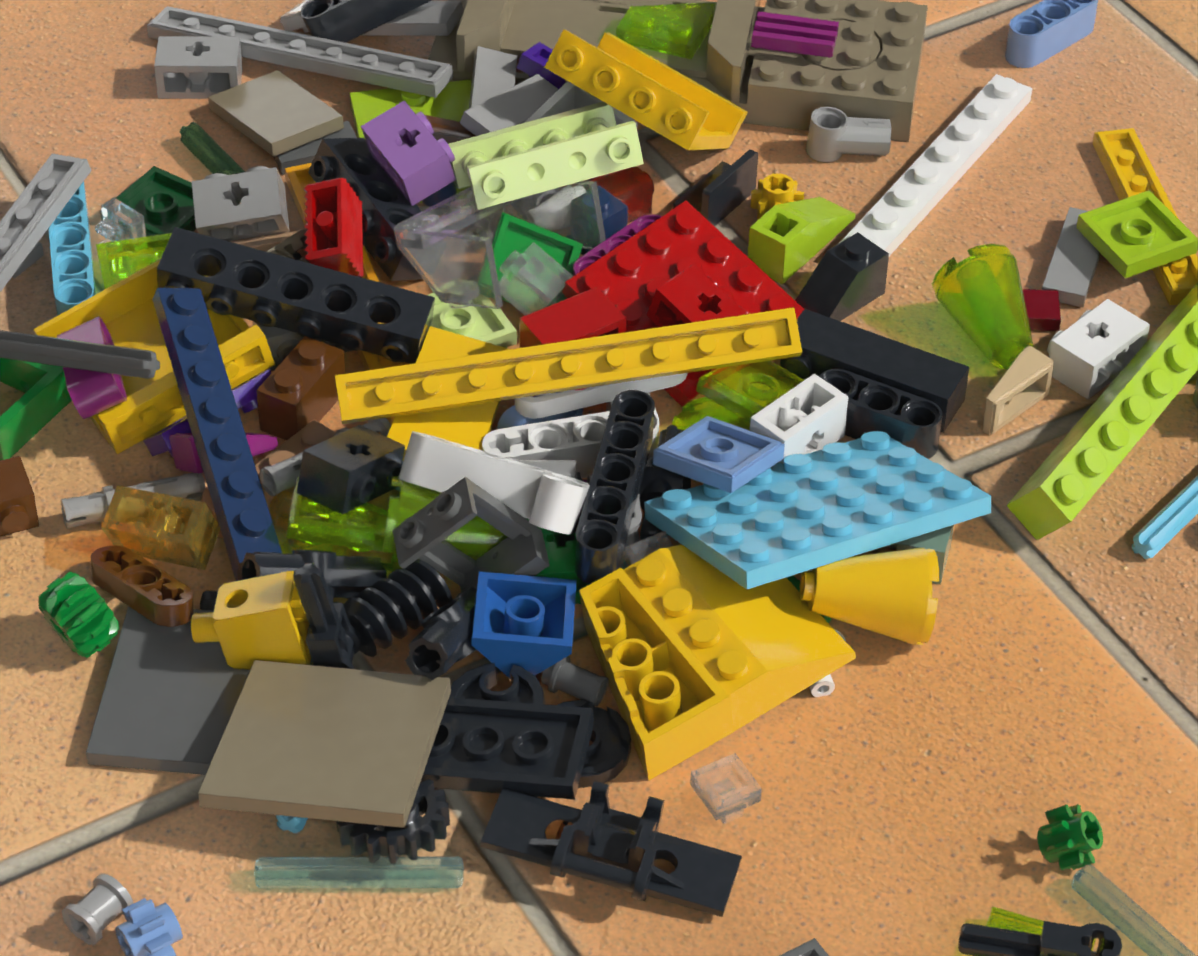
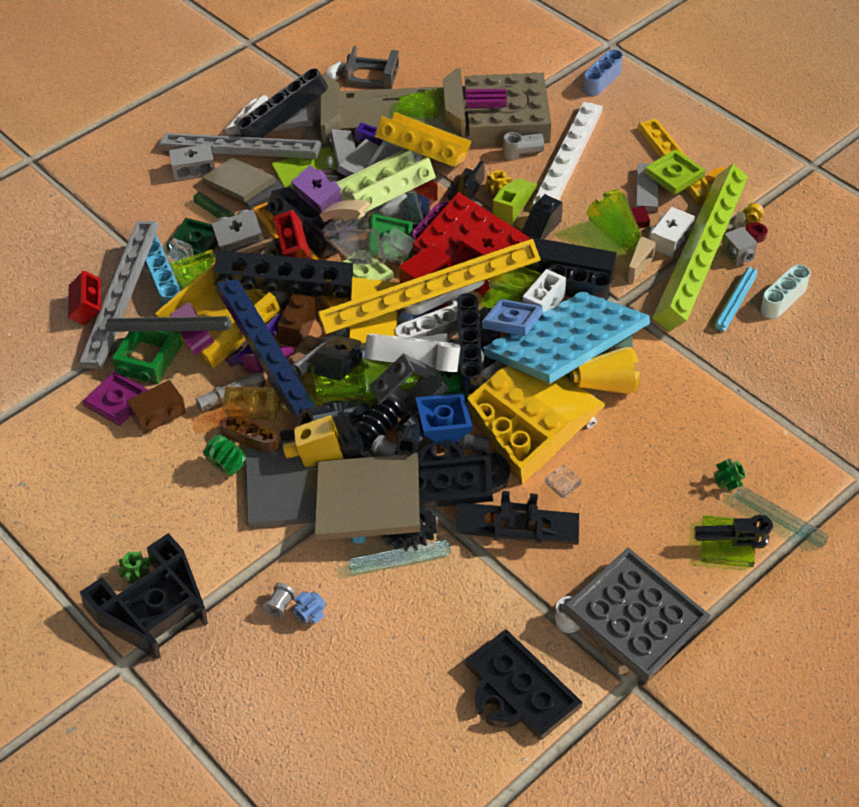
camera: 10 degrees left, 5 degrees up
none -> tan slope [319,200,370,222]
none -> light grey bush [371,435,400,456]

